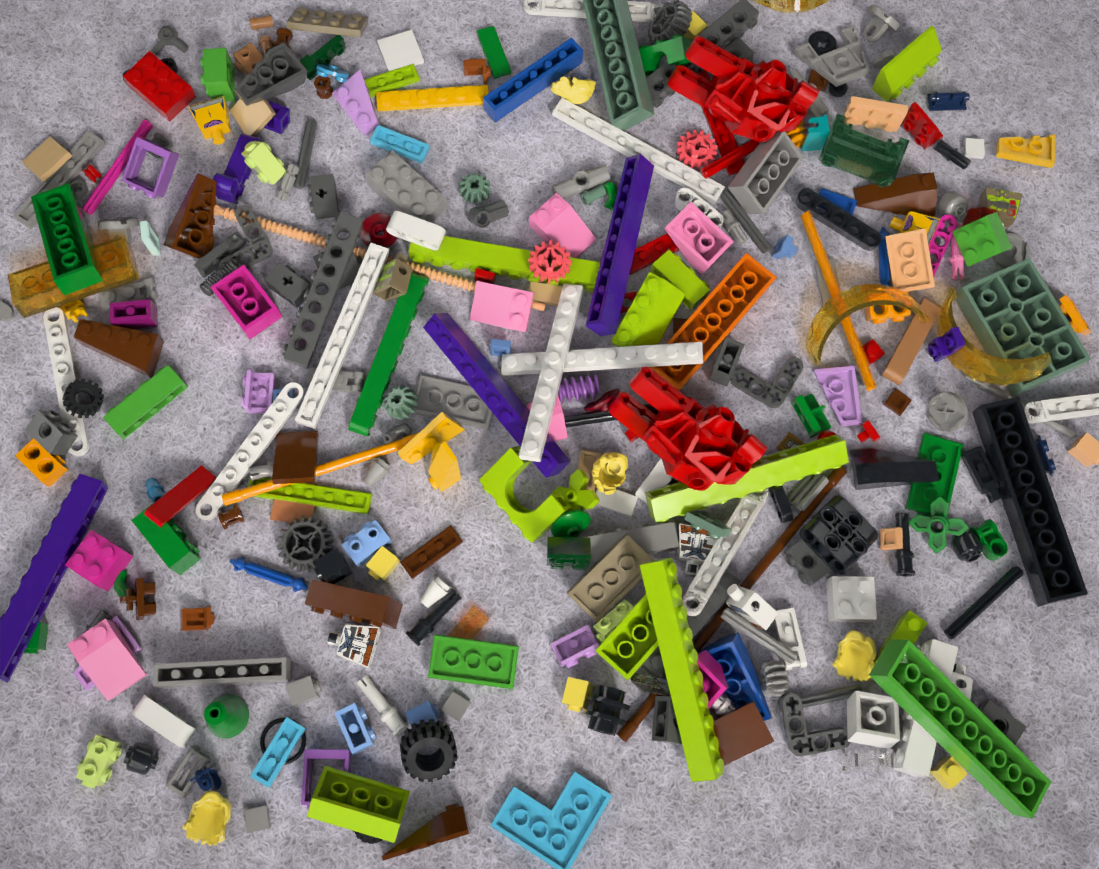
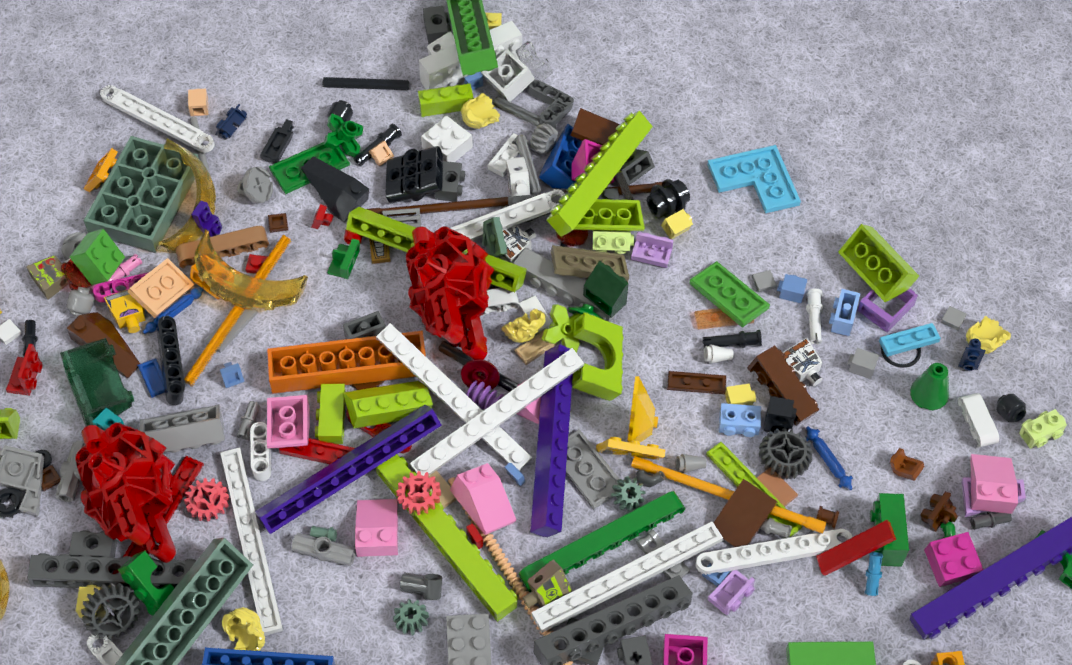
camera: 135 degrees left, 15 degrees down
light grey brick [153,657,291,688] -> none
light grey tile [166,747,211,798] -> none
dark red dish [360,213,398,248] -> none
reddish brown wedge [382,803,471,861] -> none
white beam [386,211,446,250] -> none
black tyre [400,719,458,782] -> none
green arm [603,181,618,210] -> none
red axle [701,139,760,179] -> none
dark grey axle [720,190,771,254] -> none
dark grey beam [730,357,803,408] -> none
black beam [769,486,793,523] -> none
lavender wing [814,366,862,427] -> none
light nougat plate [842,96,908,132] -> none
green piece [969,519,1008,561] -> none
black brick [972,397,1088,607] -> none

